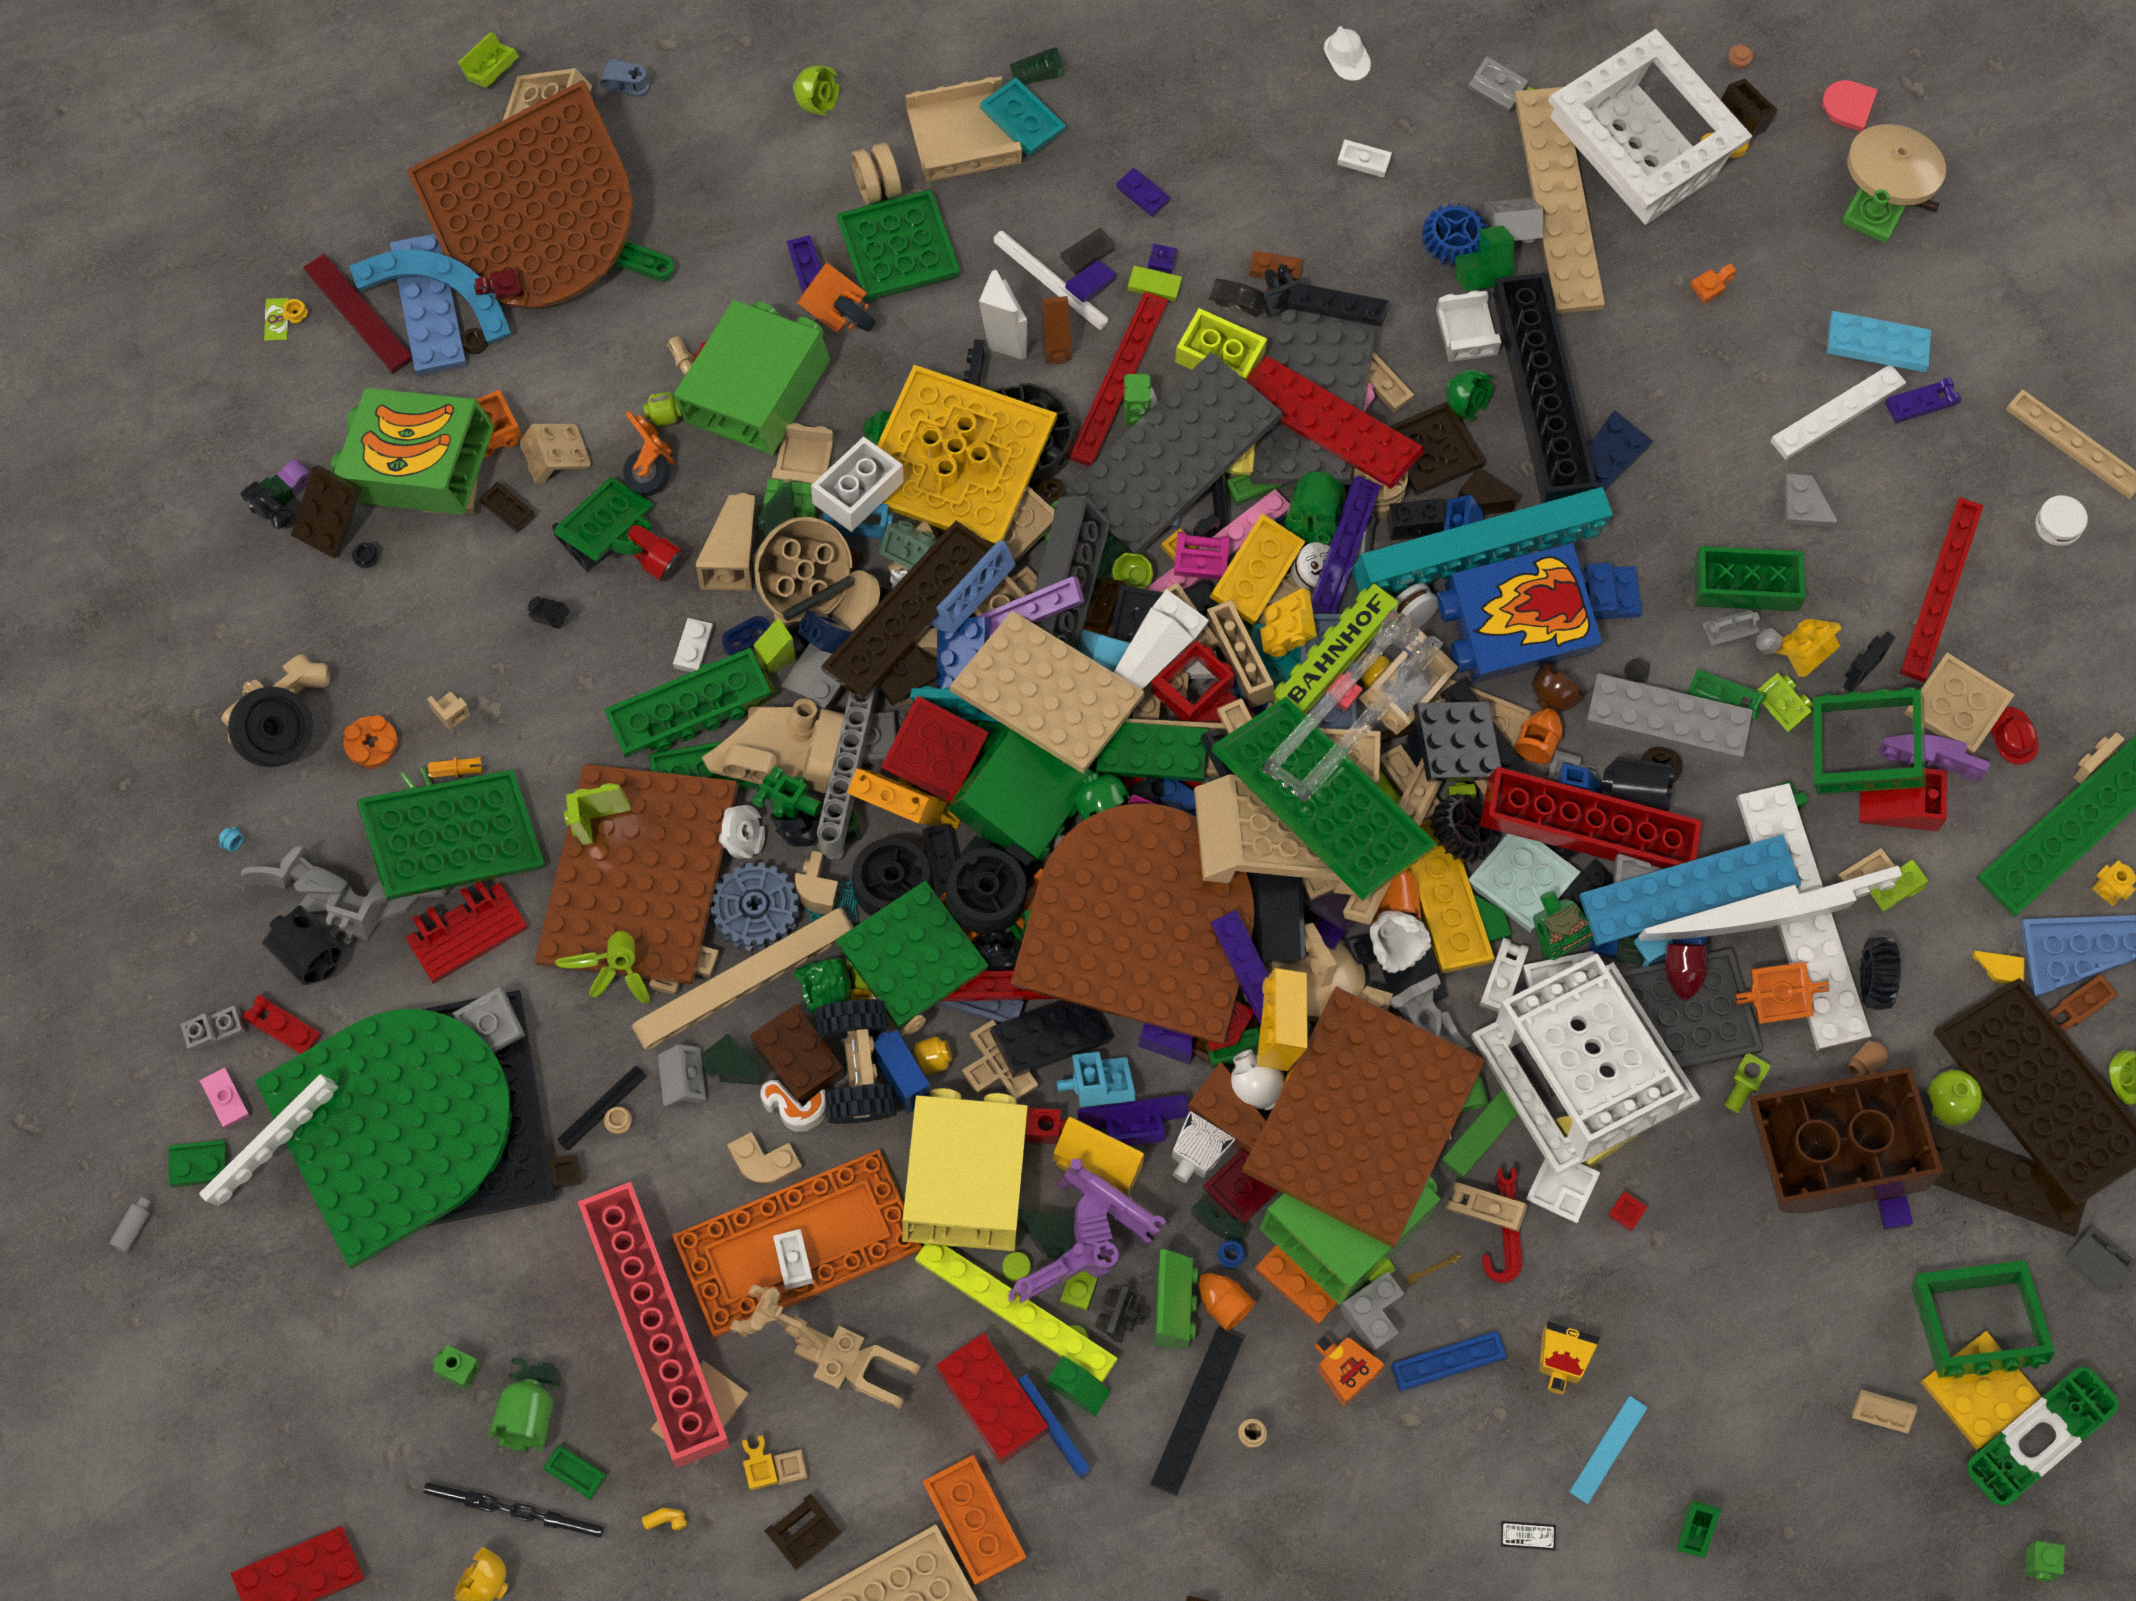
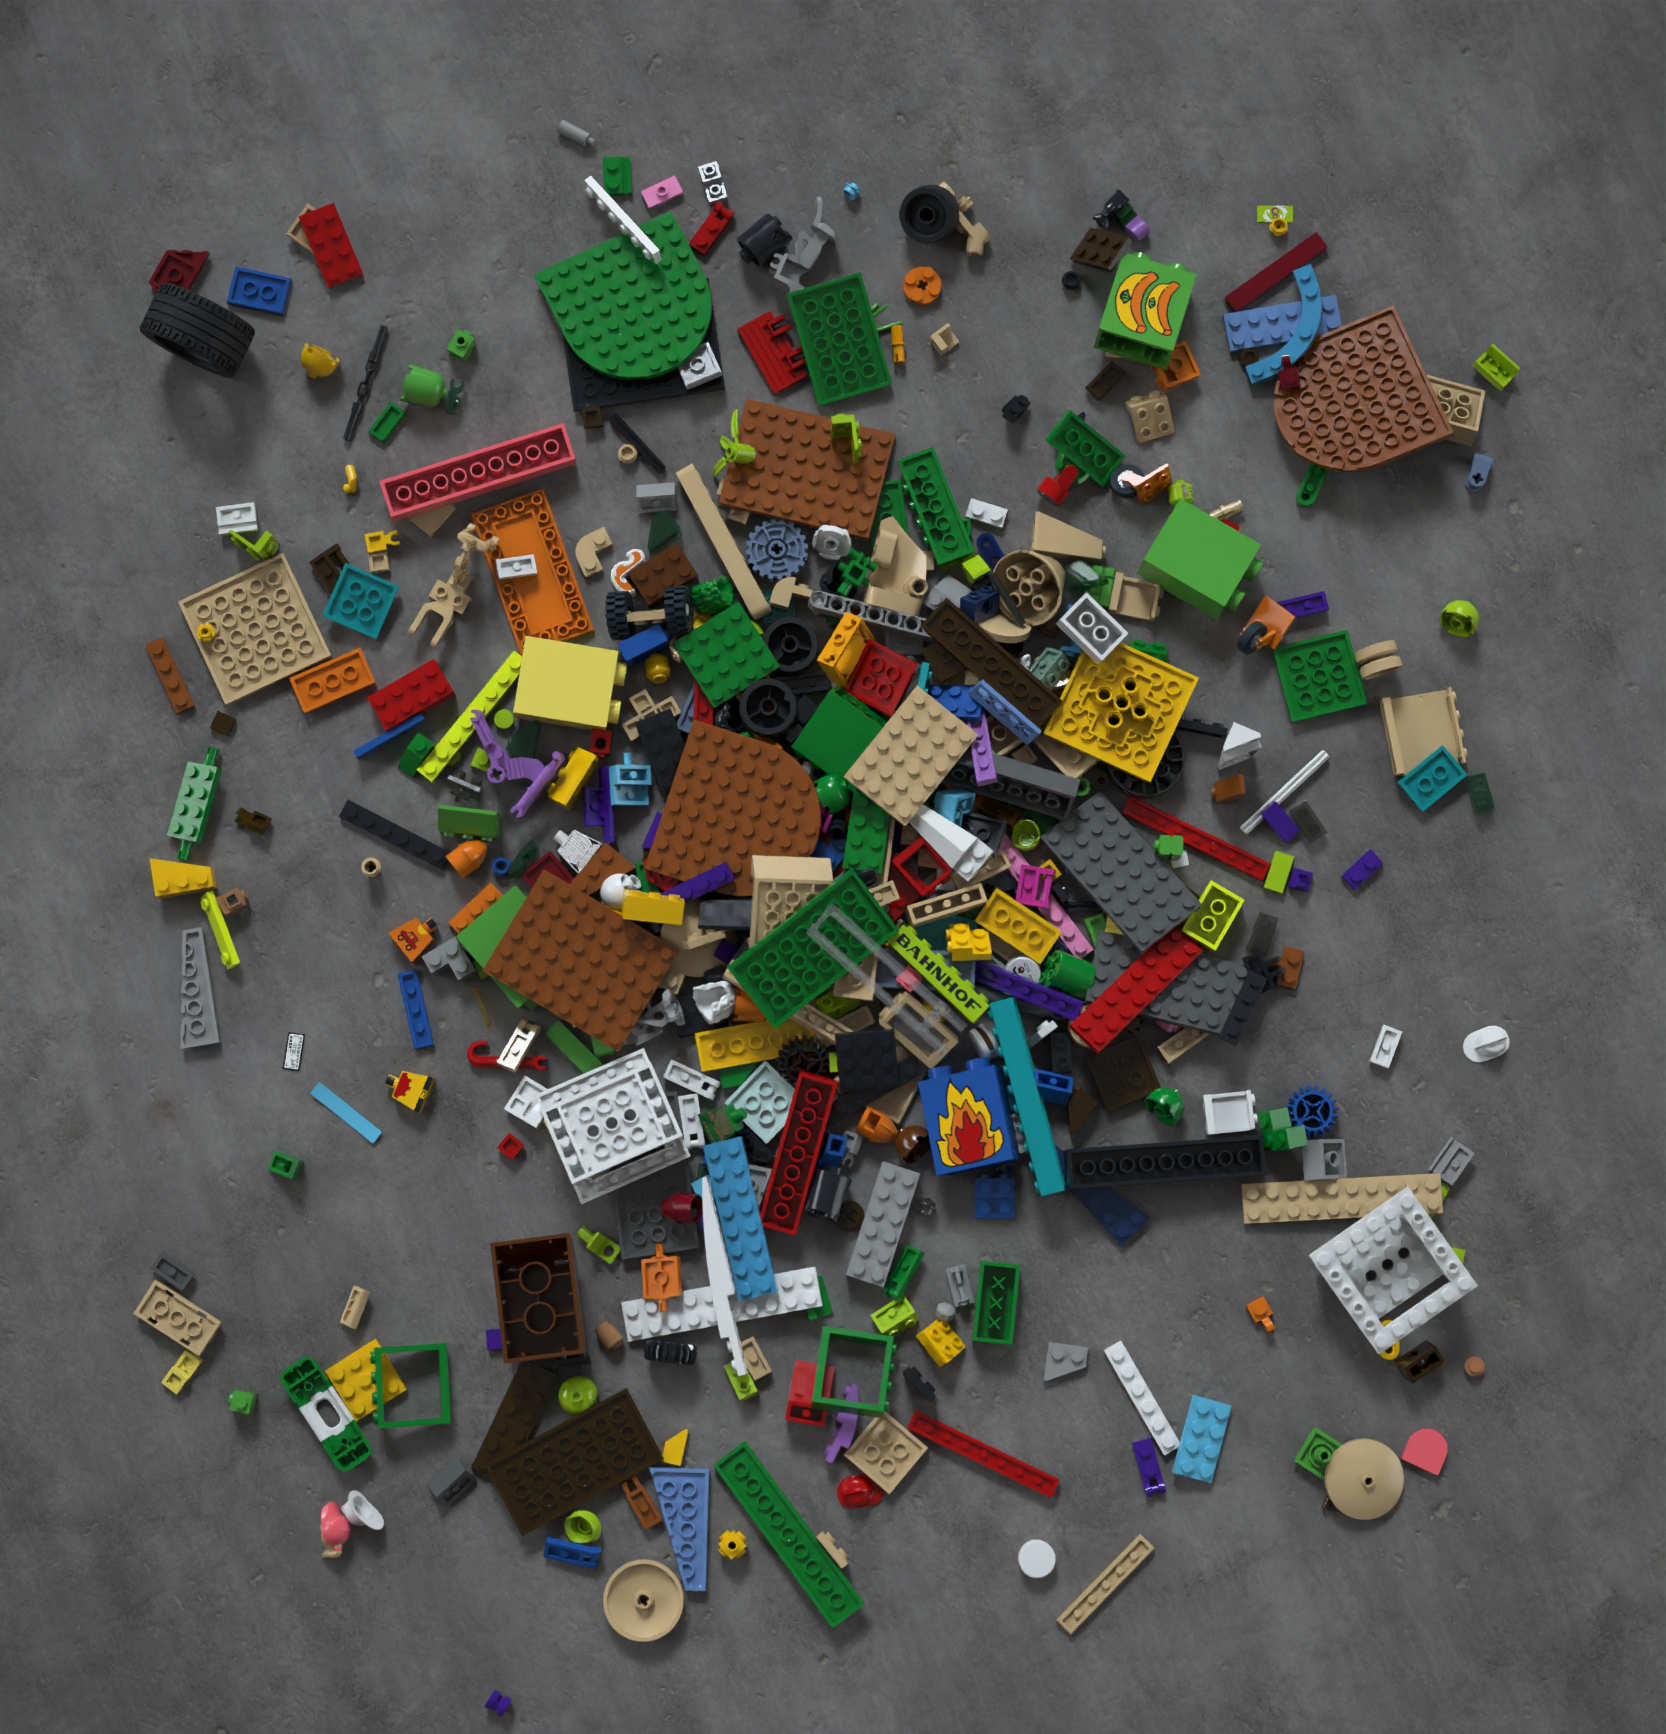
camera: 100 degrees right, 15 degrees up
none -> teal plate [323,563,399,639]
none -> white wing [1027,1020,1058,1049]

